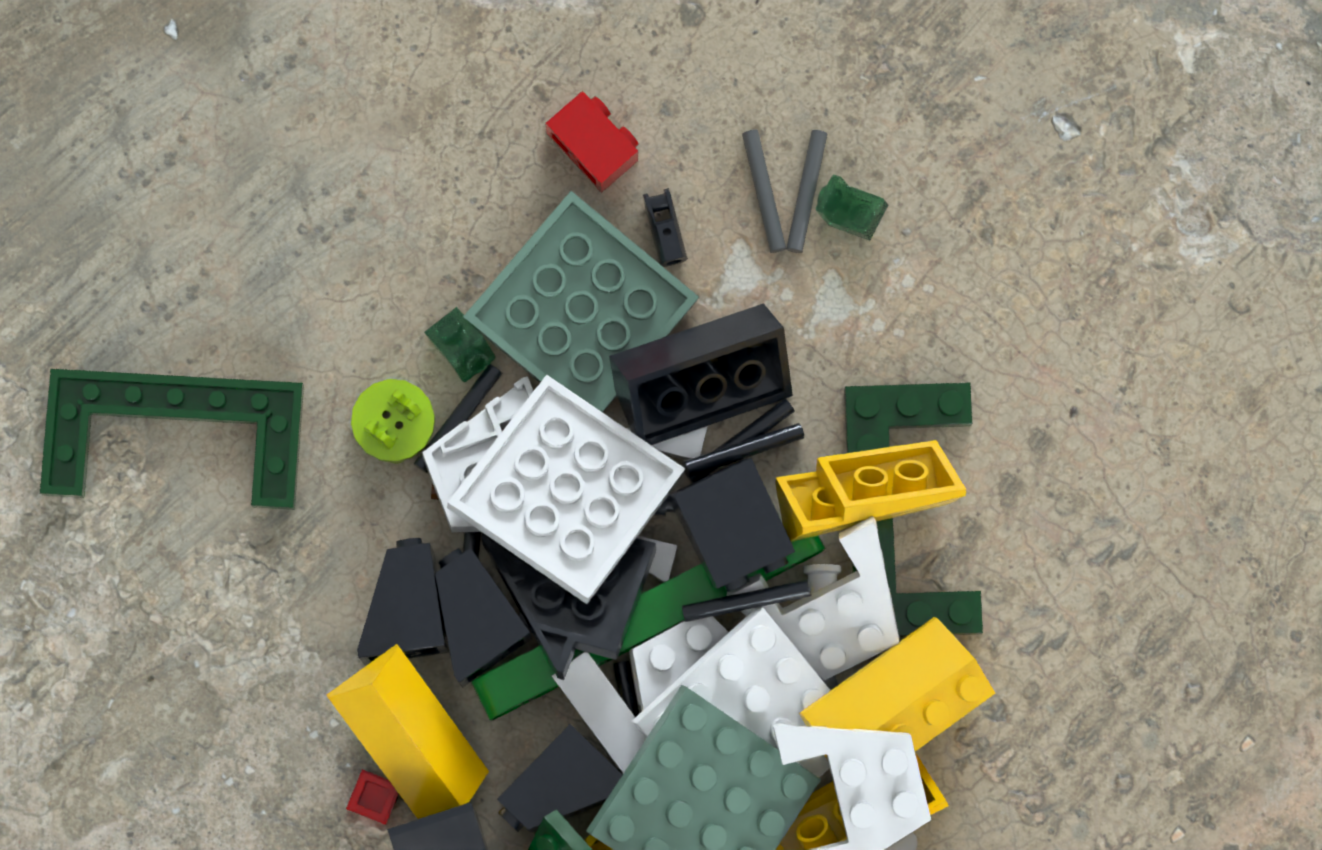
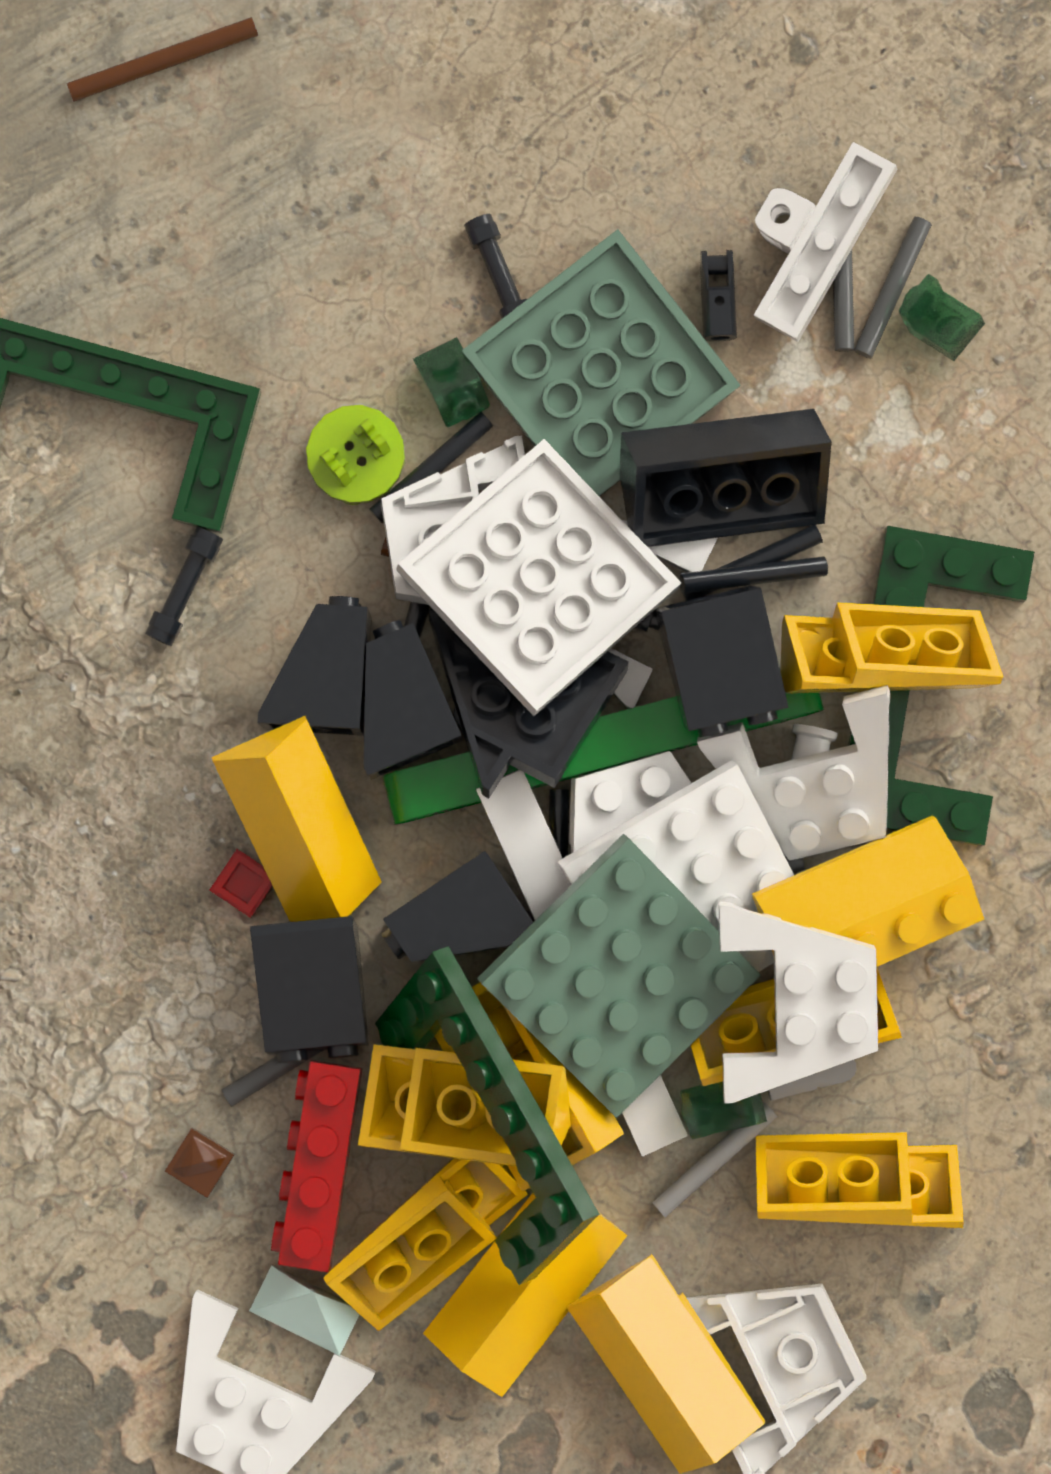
camera: 15 degrees right, 5 degrees up
red brick [545,91,639,193] -> none
black bar [682,579,812,622] -> none
none -> reddish brown bar [67,17,258,102]
none -> black bar [145,526,223,647]
none -> black bar [464,213,527,319]
none -> white plate [754,142,898,342]

